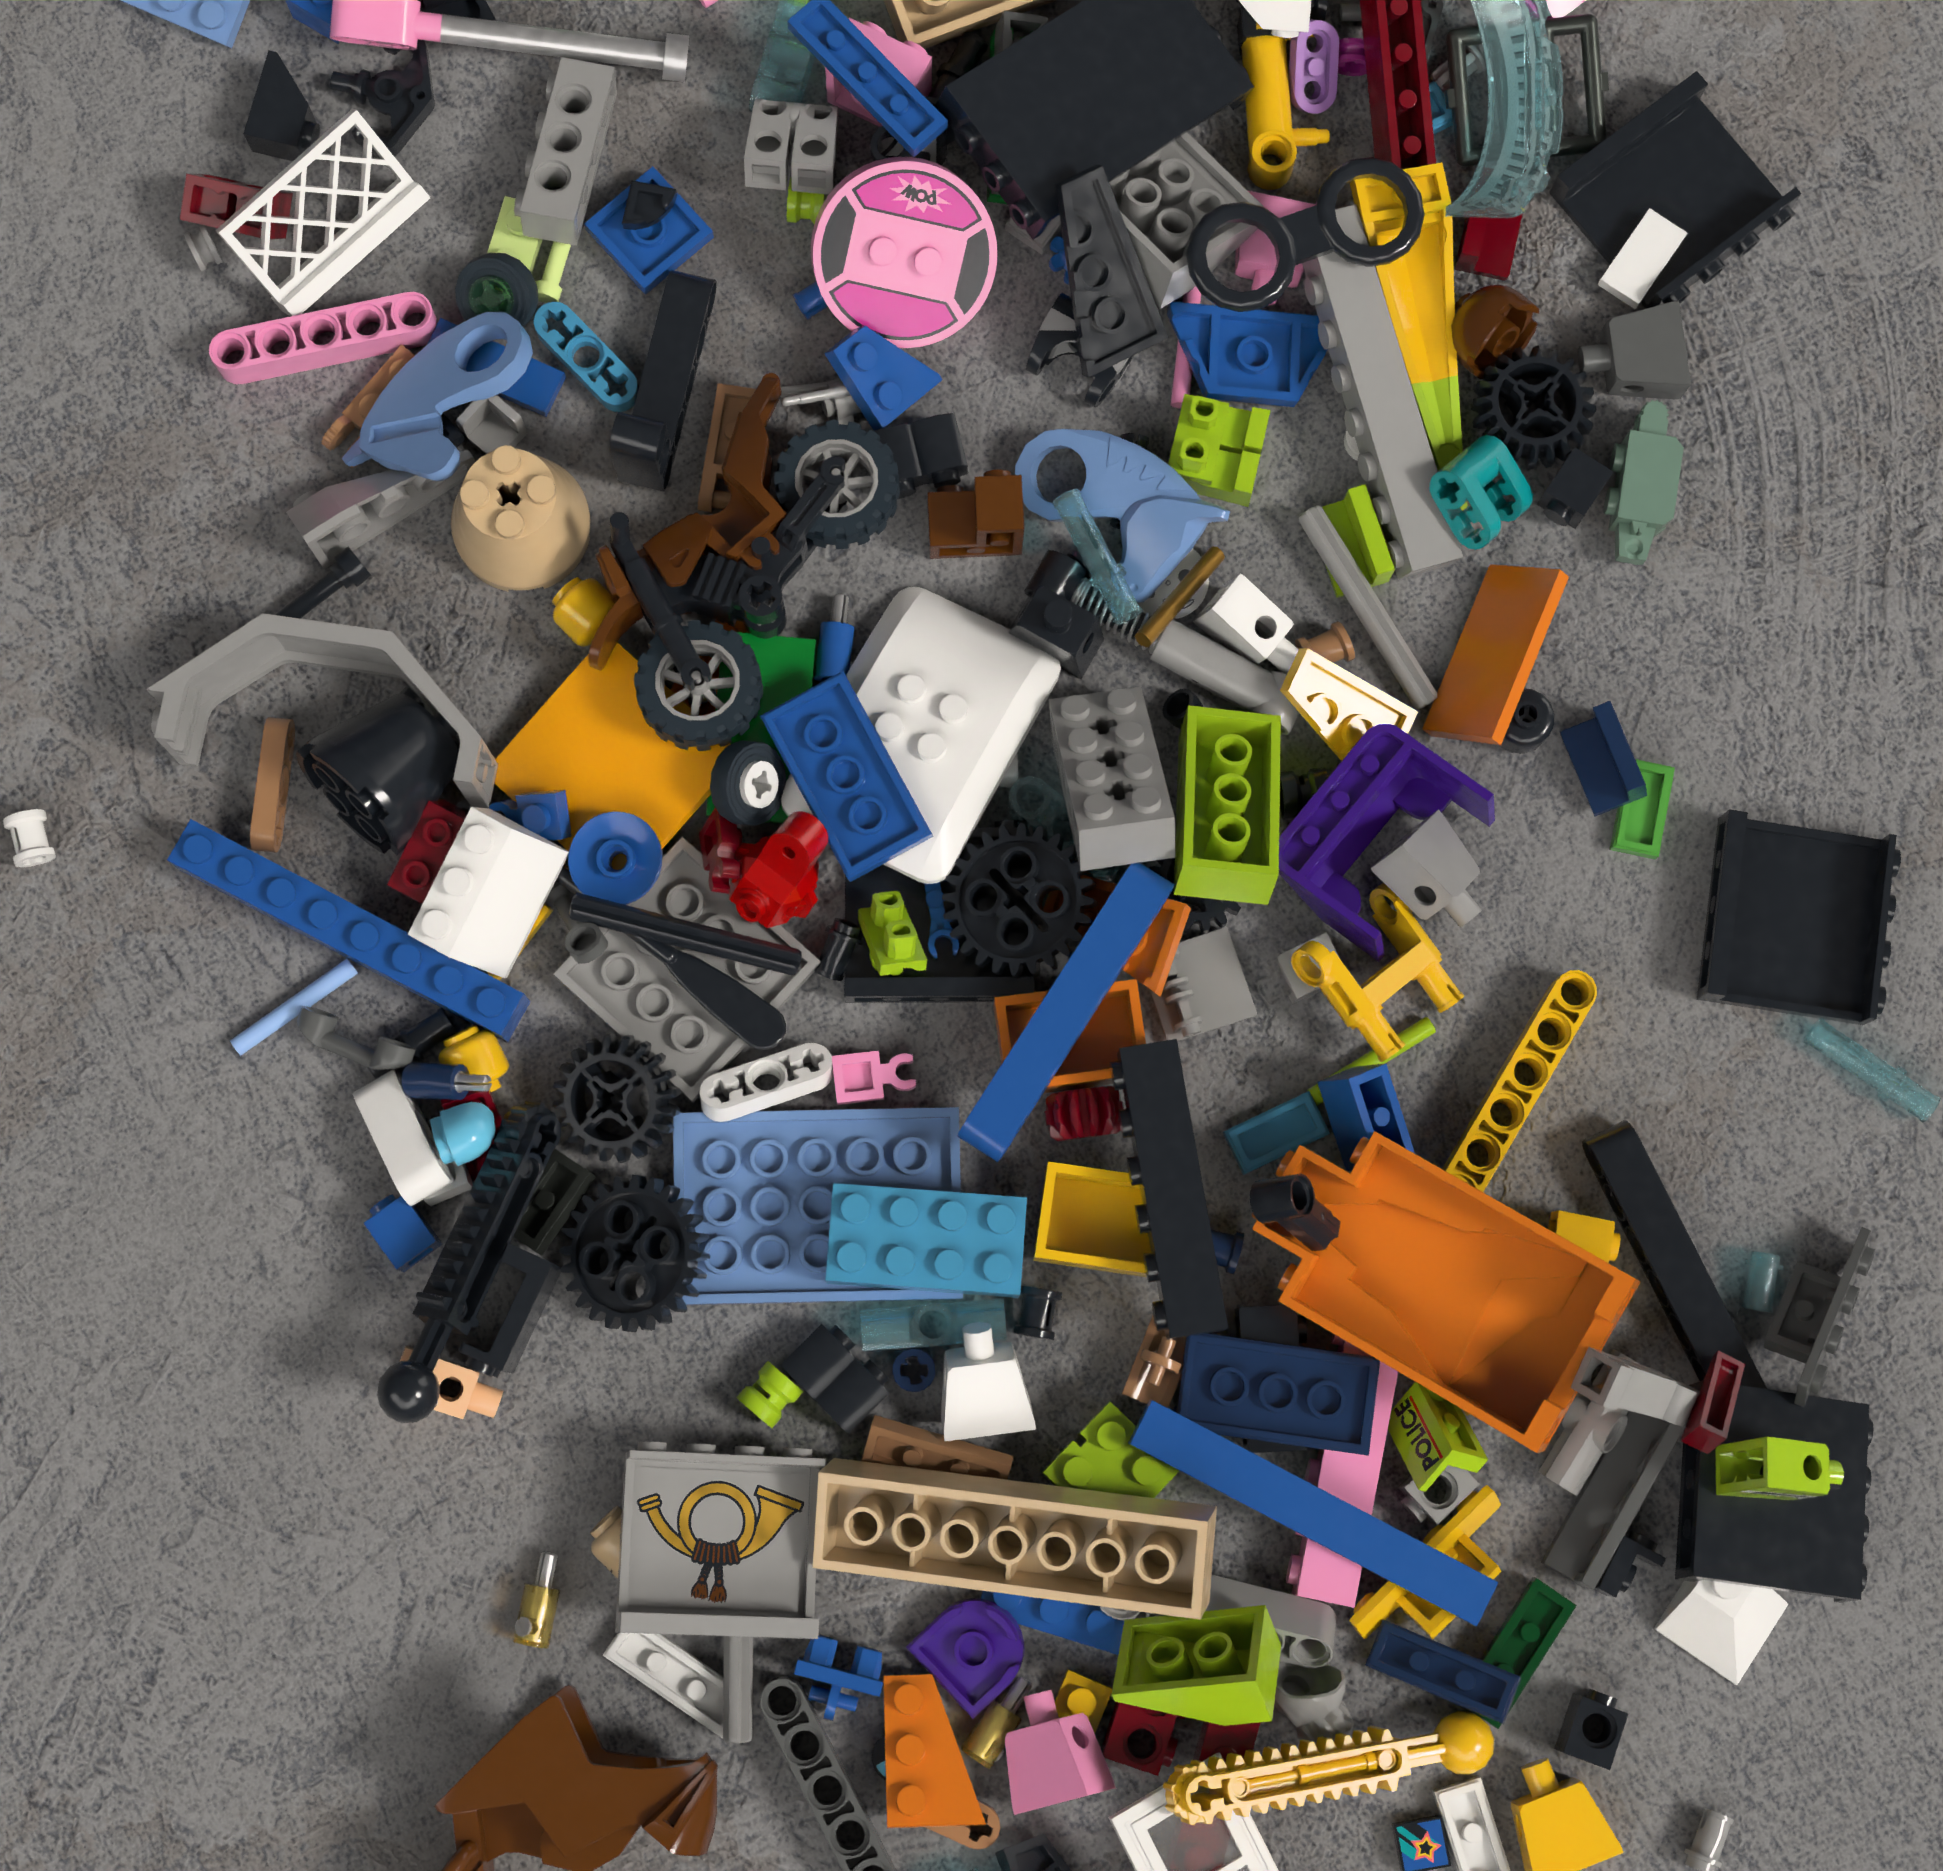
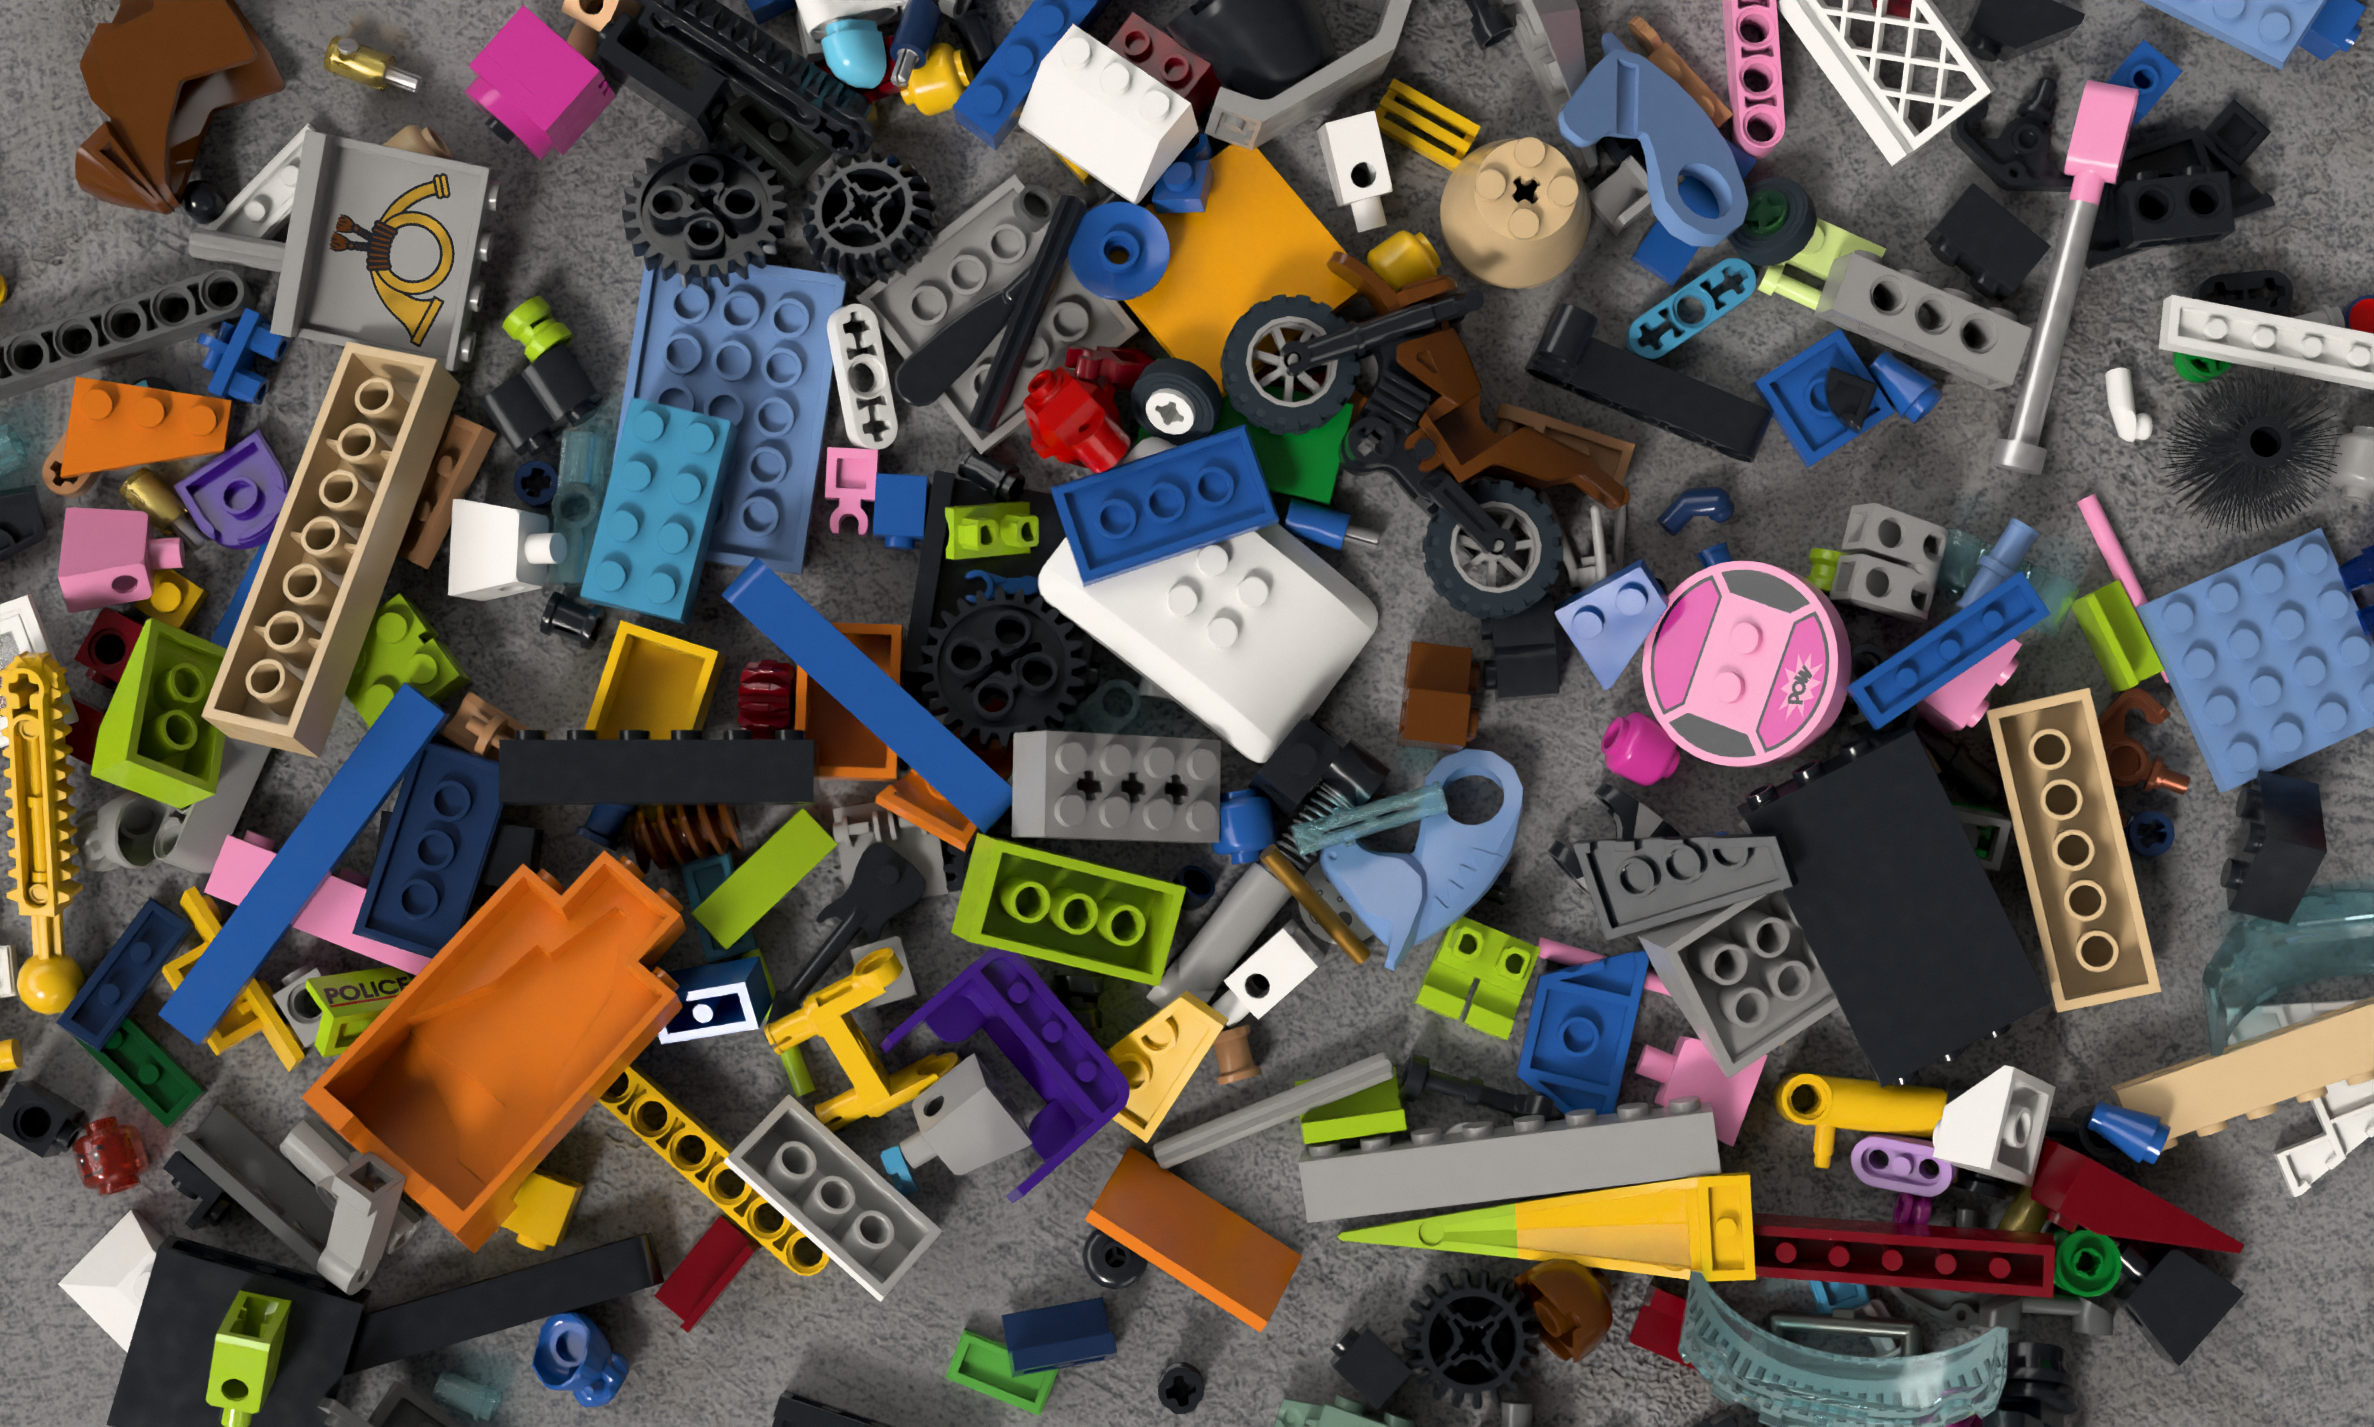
camera: 100 degrees right, 5 degrees up
black bar [1186,157,1425,312] -> none
black piece [1250,1173,1340,1251] -> none
teal connector [1429,435,1533,550] -> none
dark red piece [1681,1351,1745,1454] -> none
none -> clear red head [72,1116,149,1196]
none -> black hinge [182,180,227,225]
none -> dark pink piece [464,5,616,161]
none -> blue hair [532,1311,629,1408]
none -> reddish brown piece [631,805,744,874]
none -> dark red panel [654,1214,761,1333]
none -> lime tile [690,808,838,951]
none -> white slope [724,1094,943,1302]
none -> black piece [765,842,926,1041]
none -> blue brick [873,473,931,550]
none -> dark azure tile [880,1144,919,1197]
none -> black bush [1158,1362,1204,1414]
none -> blue head [1211,789,1277,865]
none -> white torso [1317,110,1393,233]
none -> yellow tile [1375,78,1481,172]
none -> black piece [1398,1053,1554,1121]
none -> dark pink head [1601,712,1680,787]
none -> dark blue arm [1657,487,1735,537]
none -> blue cone [1868,350,1943,424]
none -> black brick [1924,183,2051,302]
none -> medium blue pin [1956,518,2040,609]

